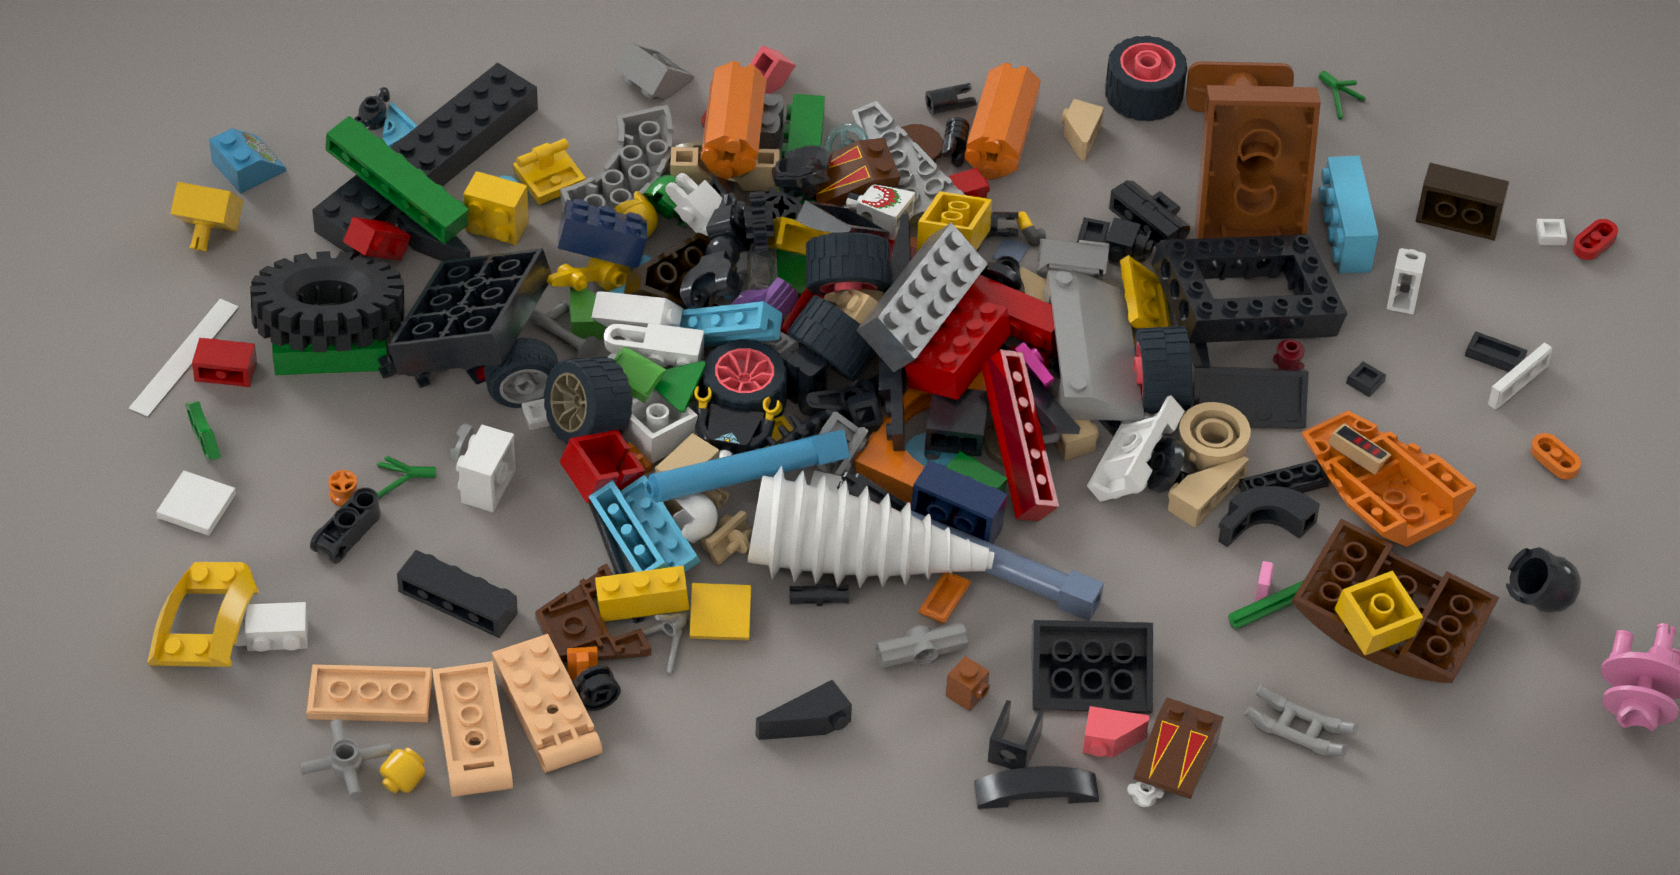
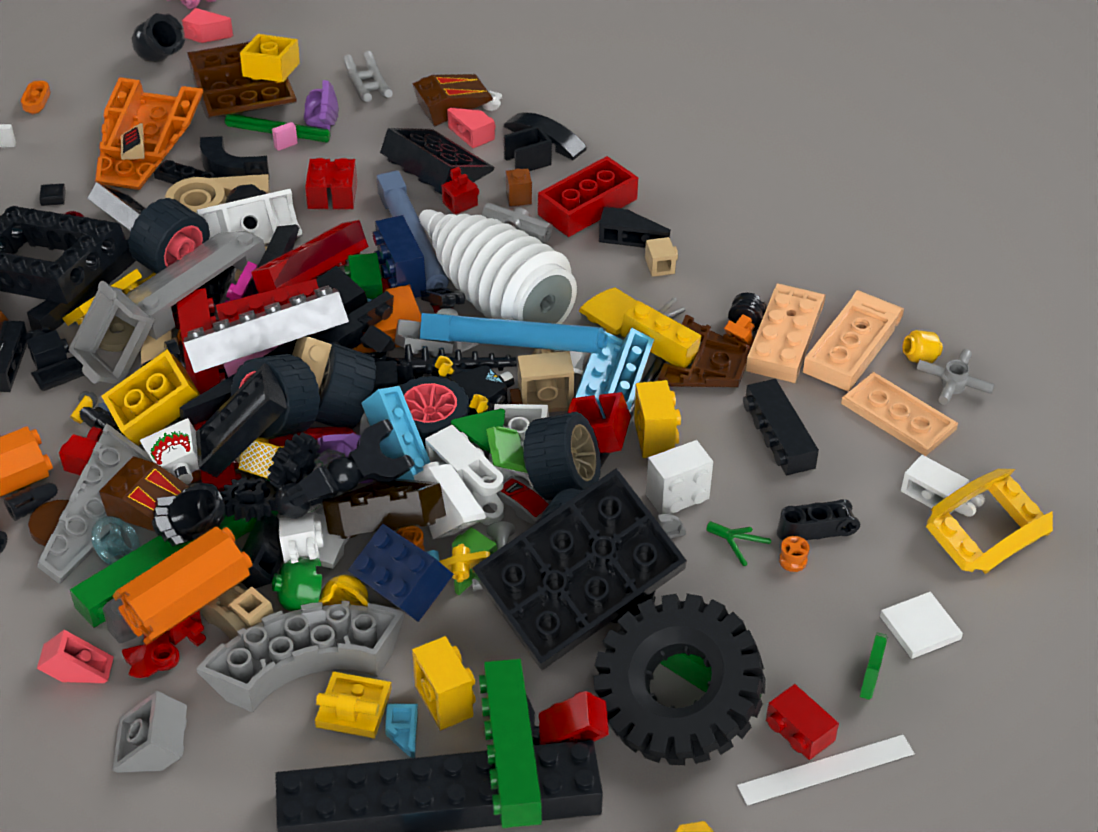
camera: 135 degrees left, 5 degrees down
none -> coral slope [182,8,233,43]
none -> medium lavender hair [304,80,339,131]
none -> red piece [305,158,357,209]
none -> red brick [442,167,479,215]
none -> red brick [538,156,639,237]
none -> yellow brick [633,380,681,458]
none -> tan brick [645,237,678,277]

